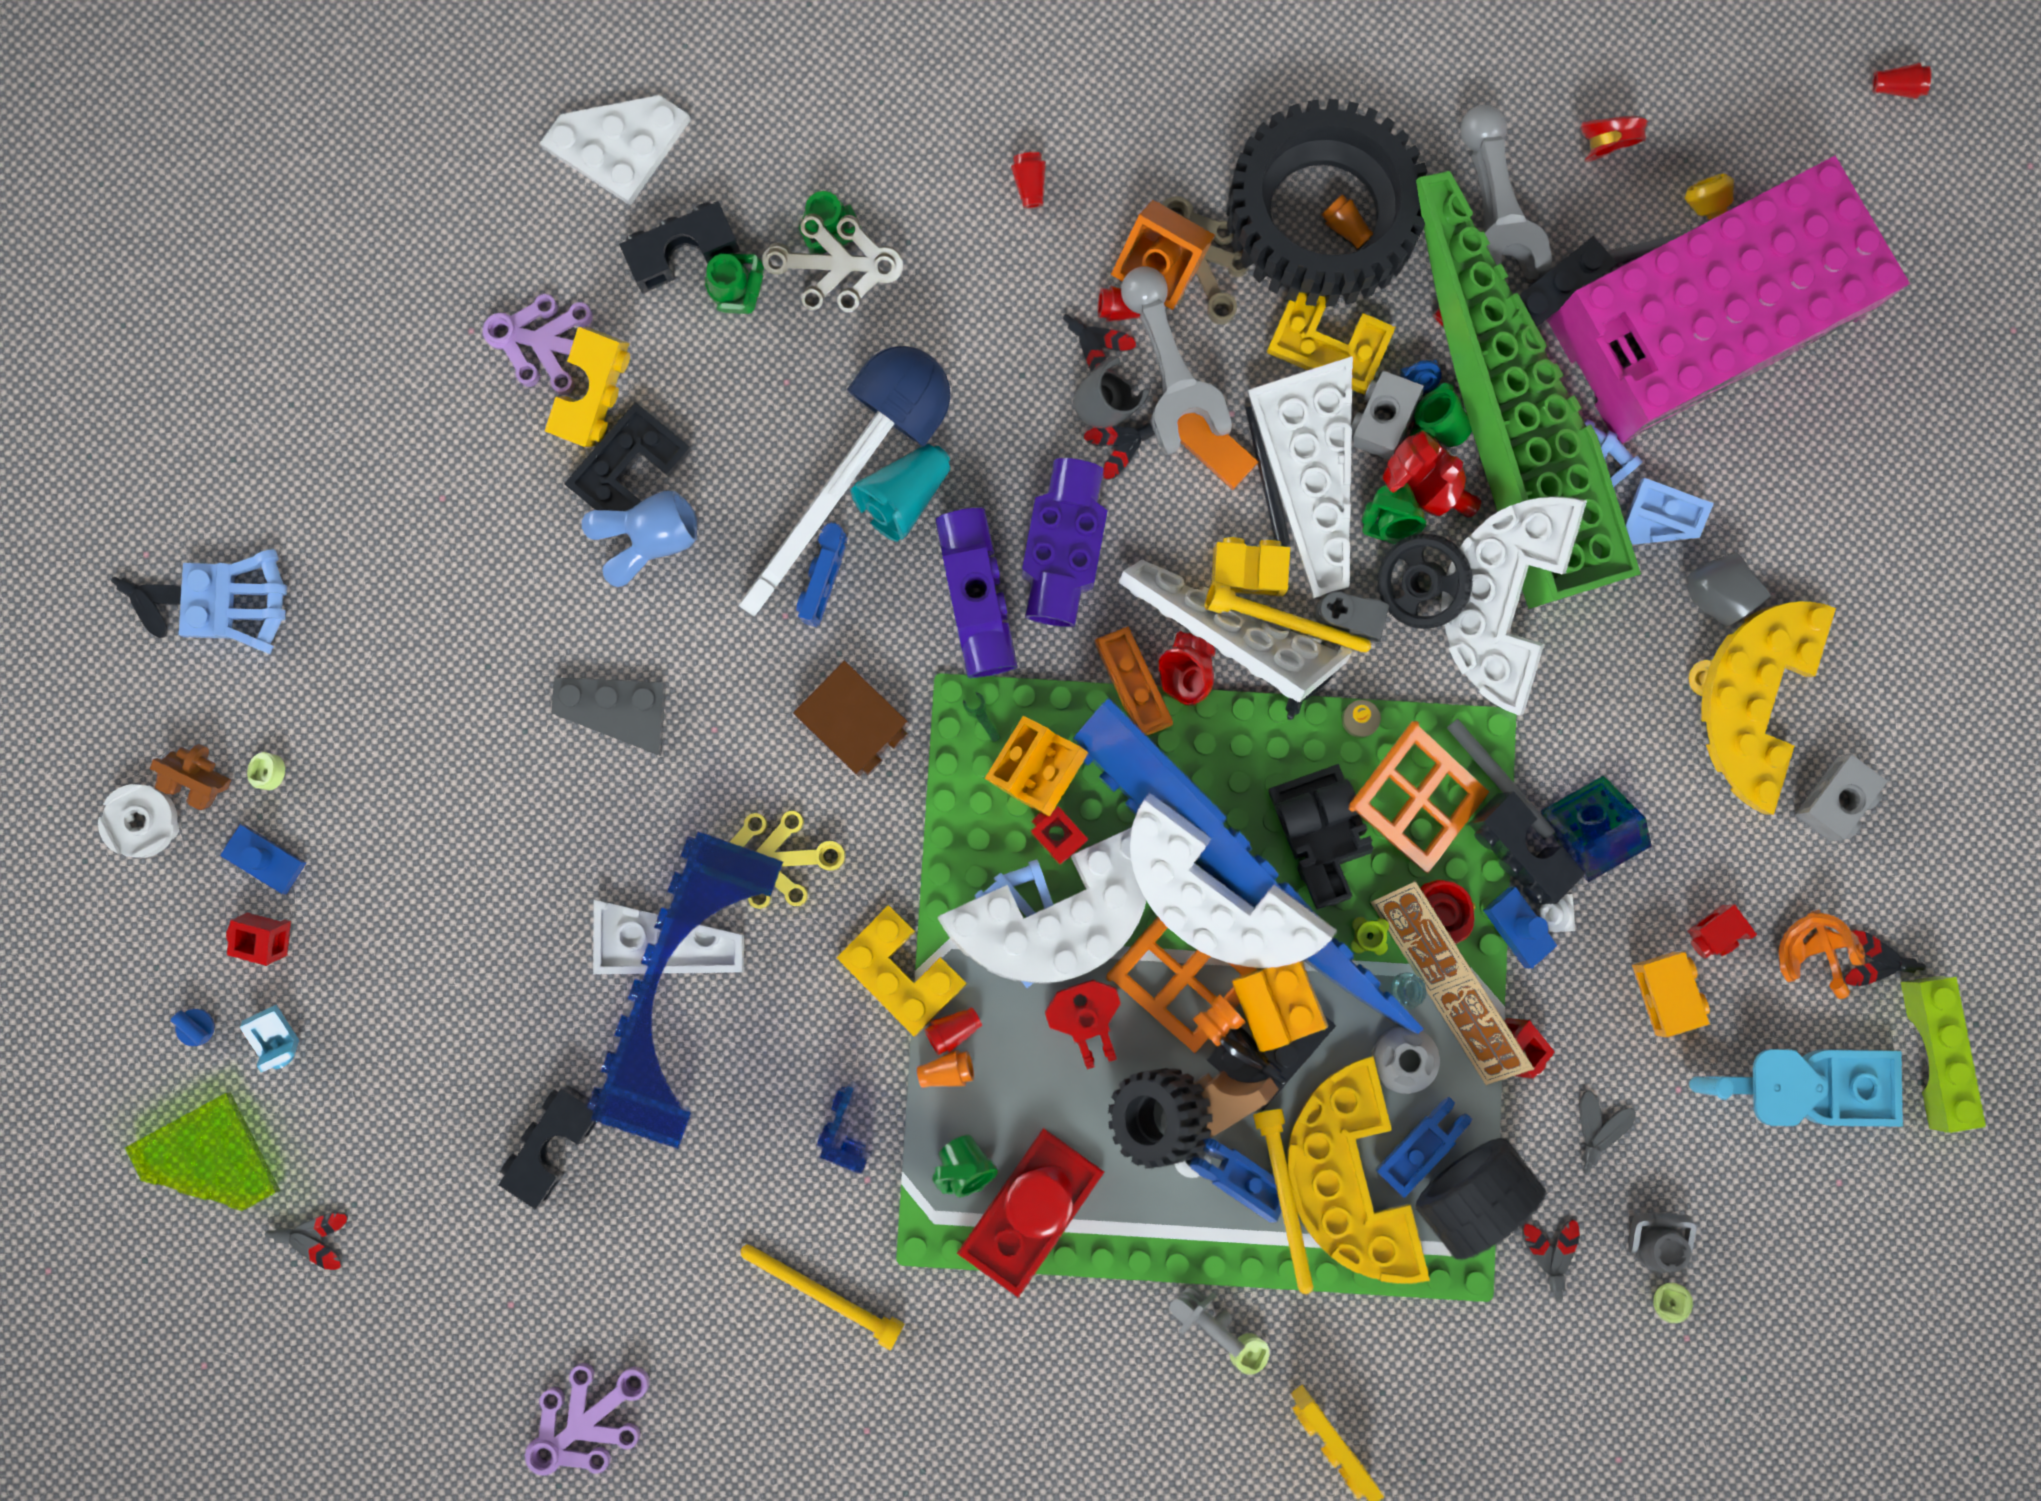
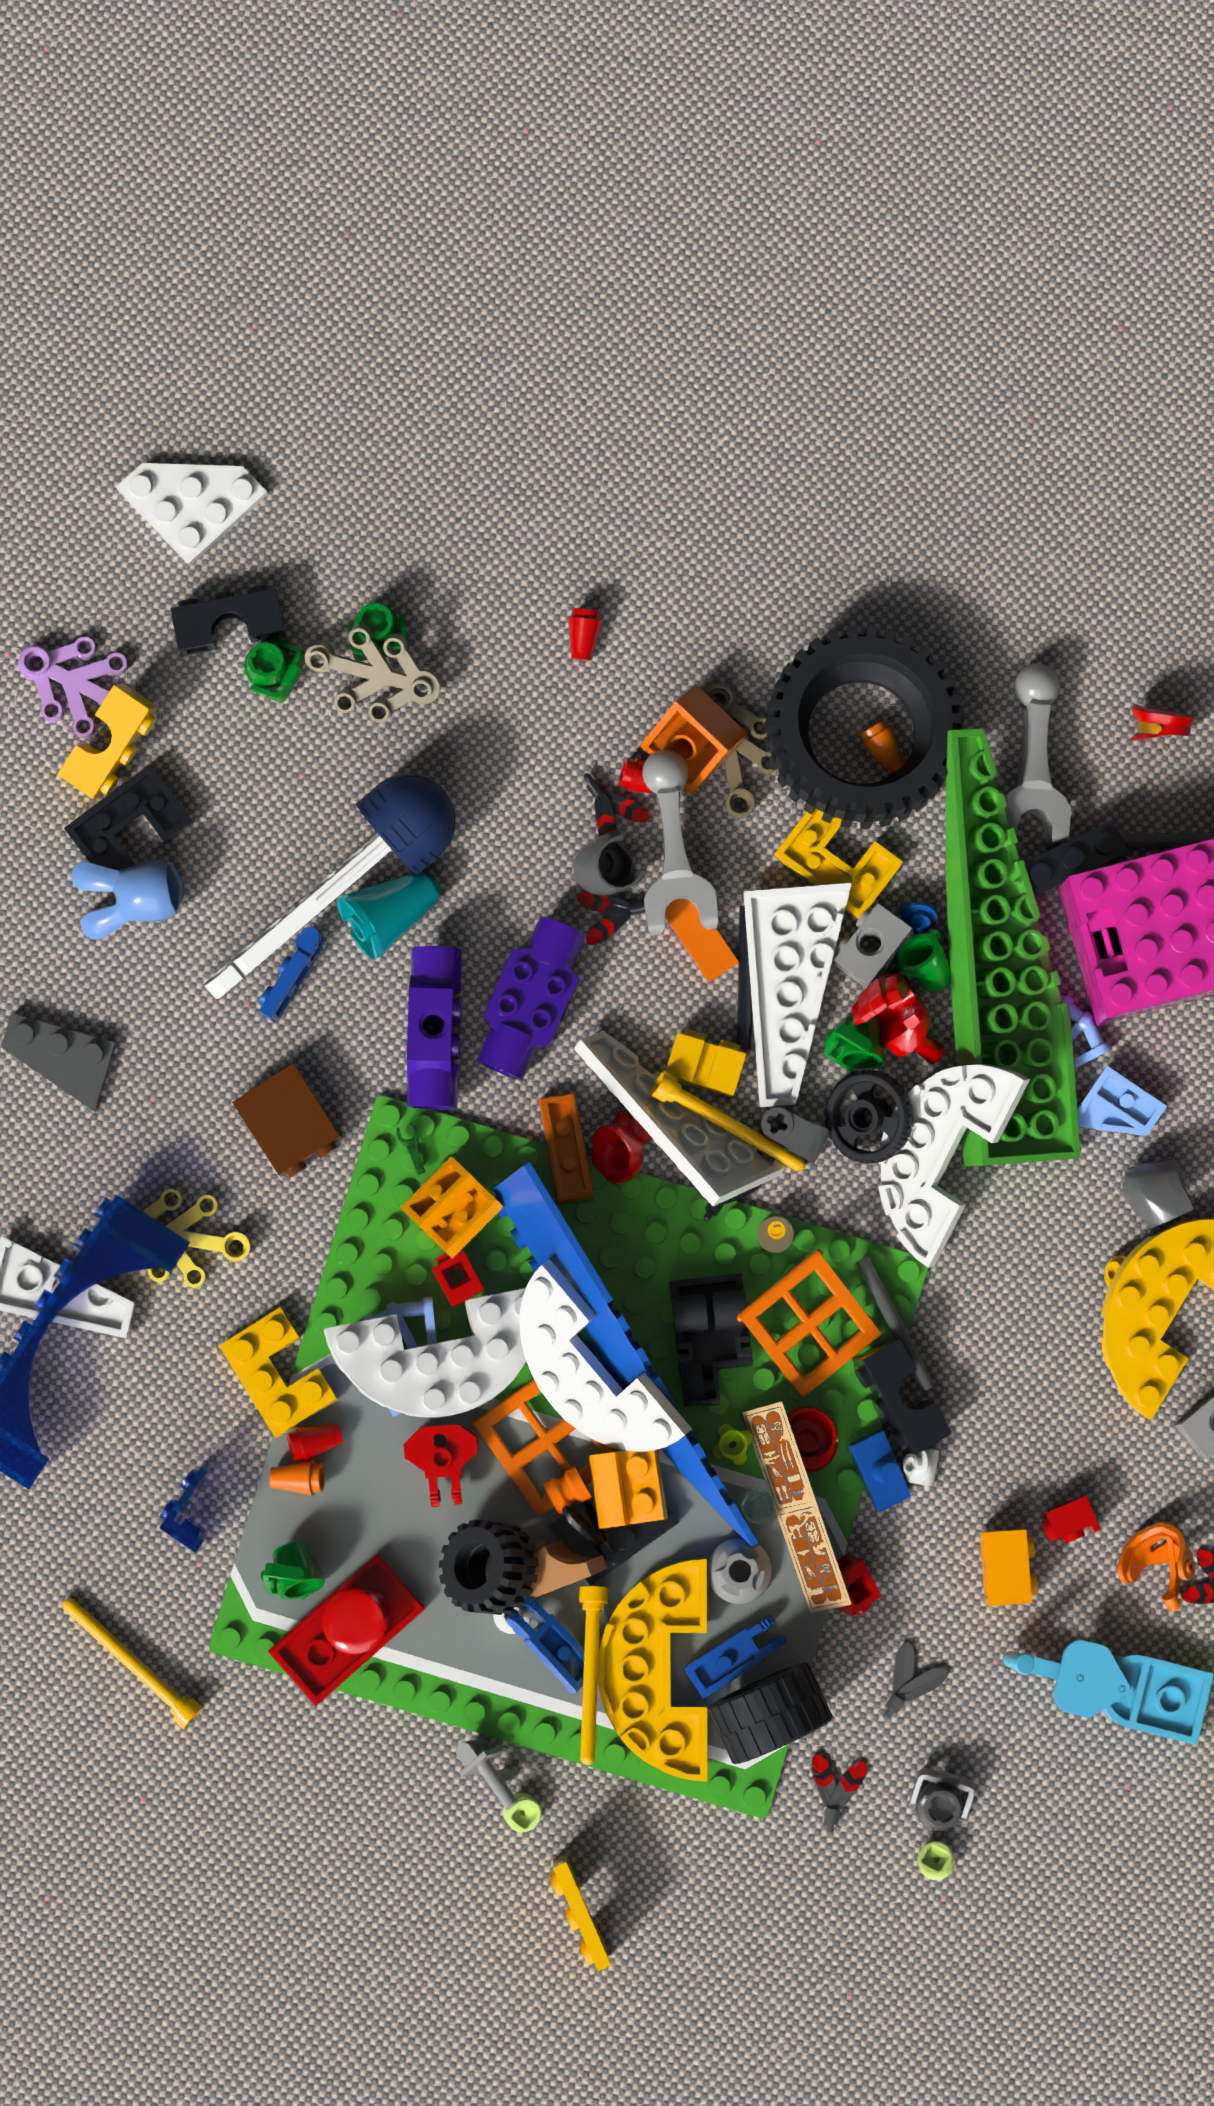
camera: 10 degrees right, 0 degrees up
slope [1541,775,1652,883] -> none

